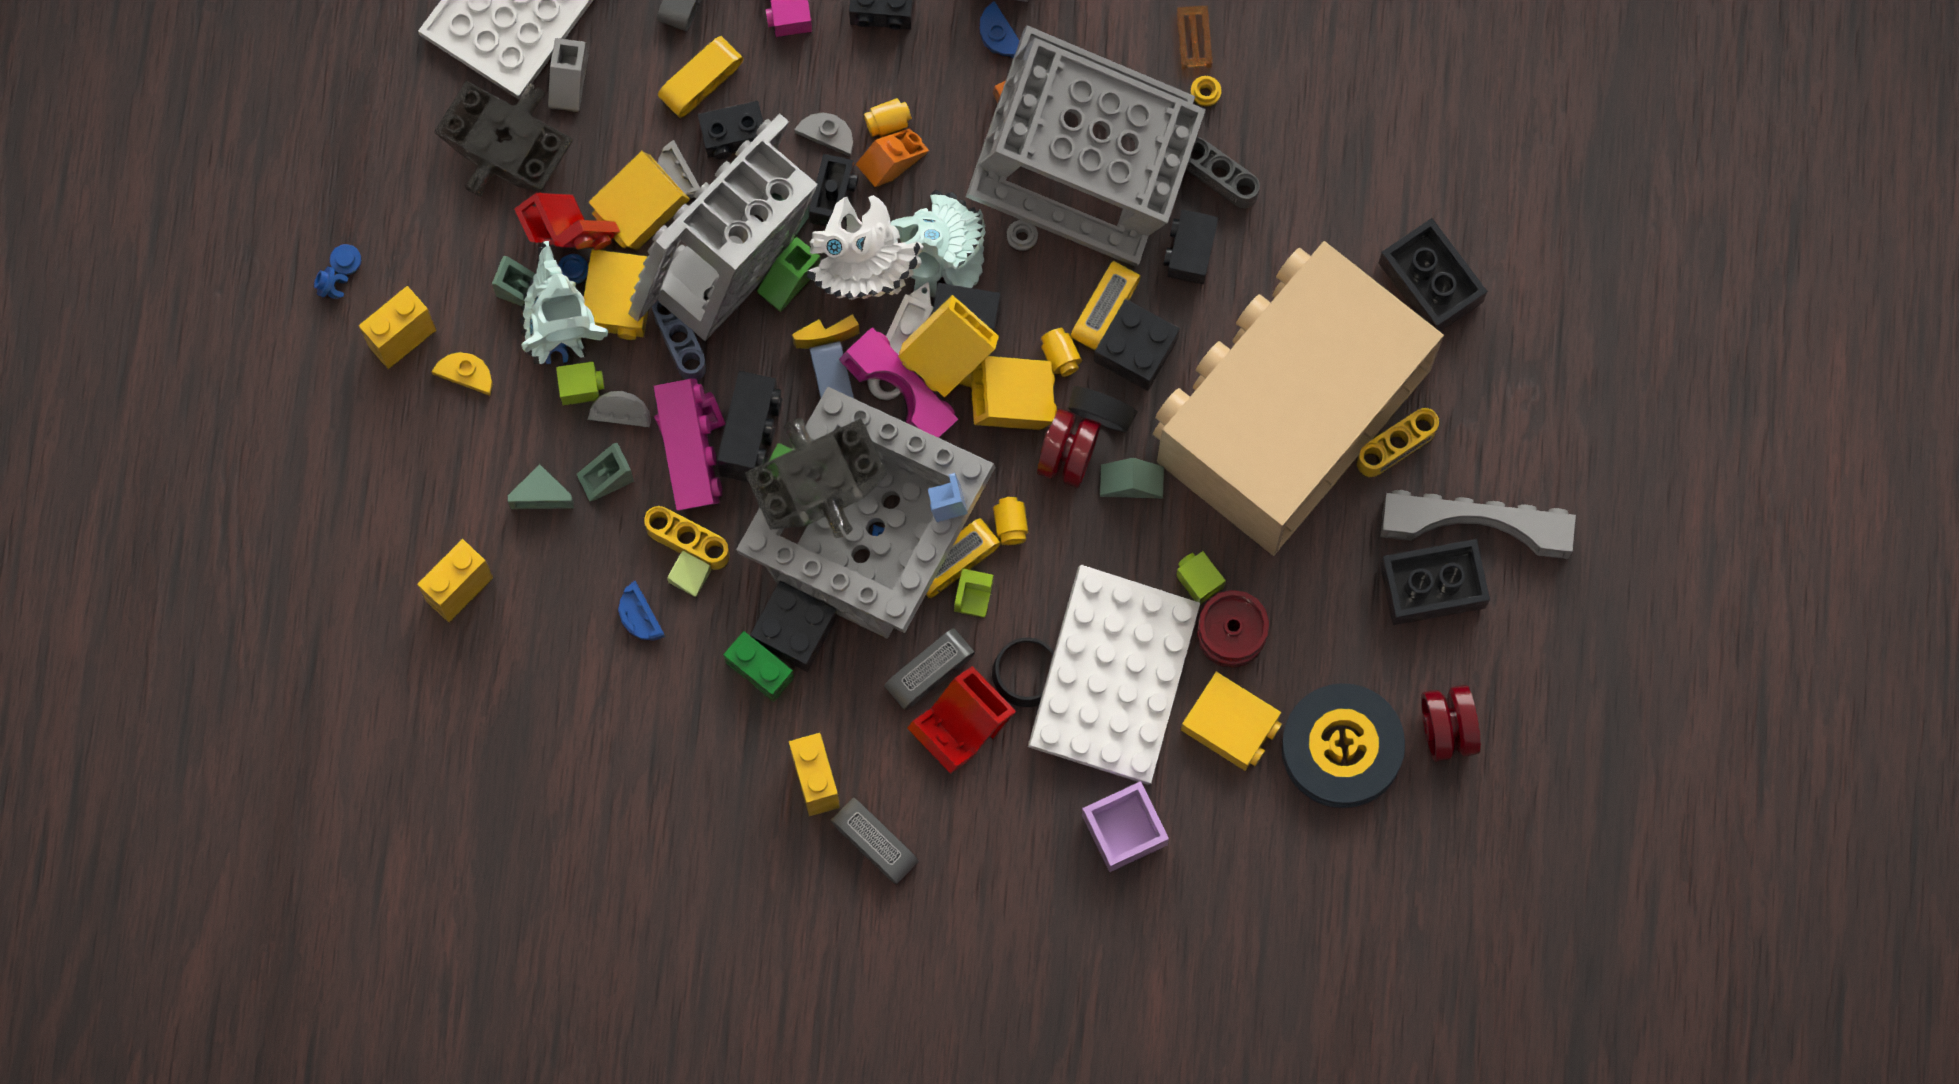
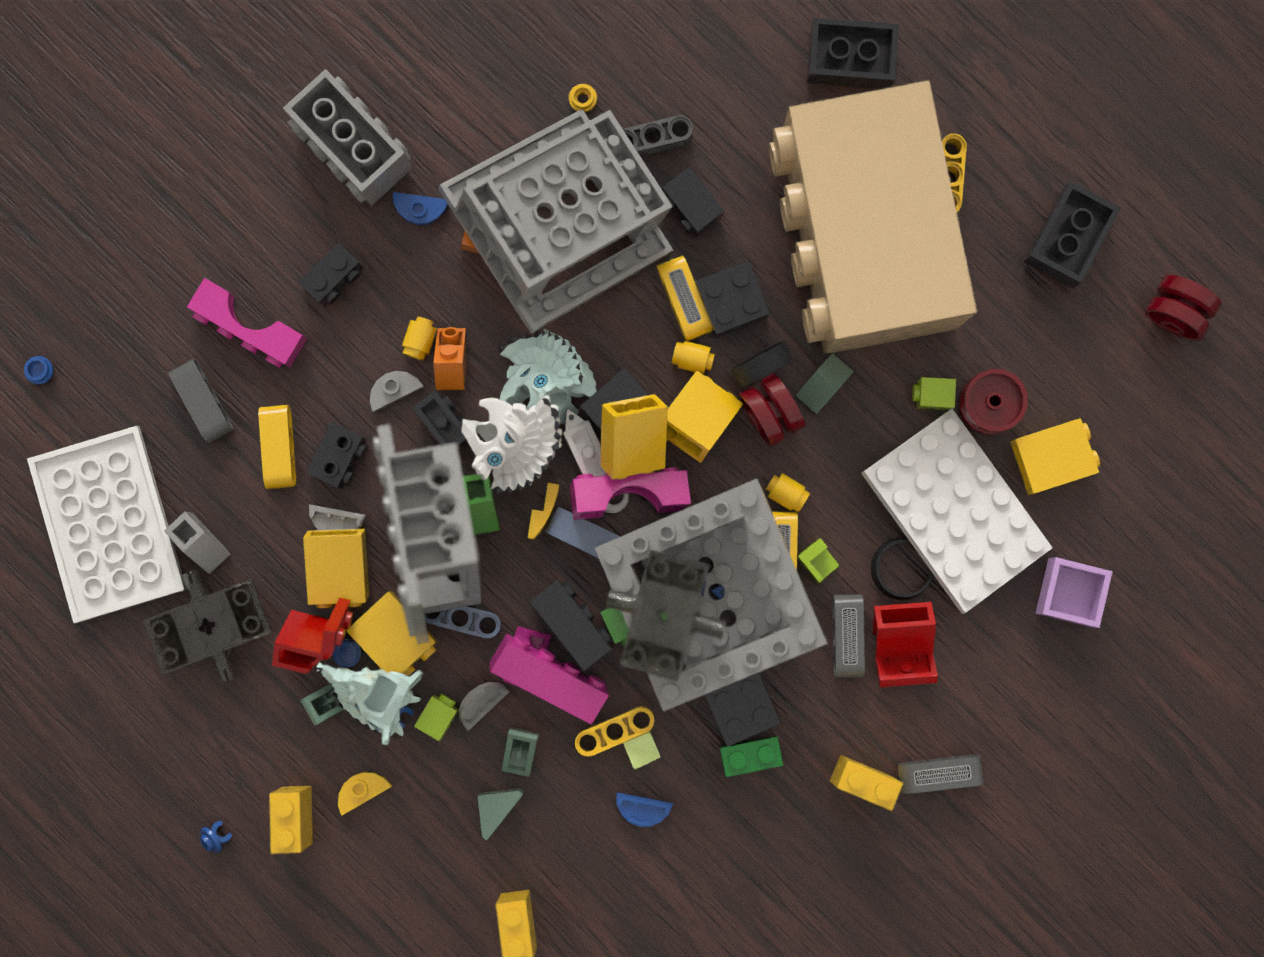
camera: 50 degrees left, 10 degrees up
blue plate [330,244,362,275] -> none
medium blue panel [928,473,968,522] -> none
light grey plate [1007,220,1038,251] -> none
clear orange tile [1177,5,1213,69] -> none
black wheel [1282,683,1405,808] -> none
light grey arch [1380,490,1576,559] -> none

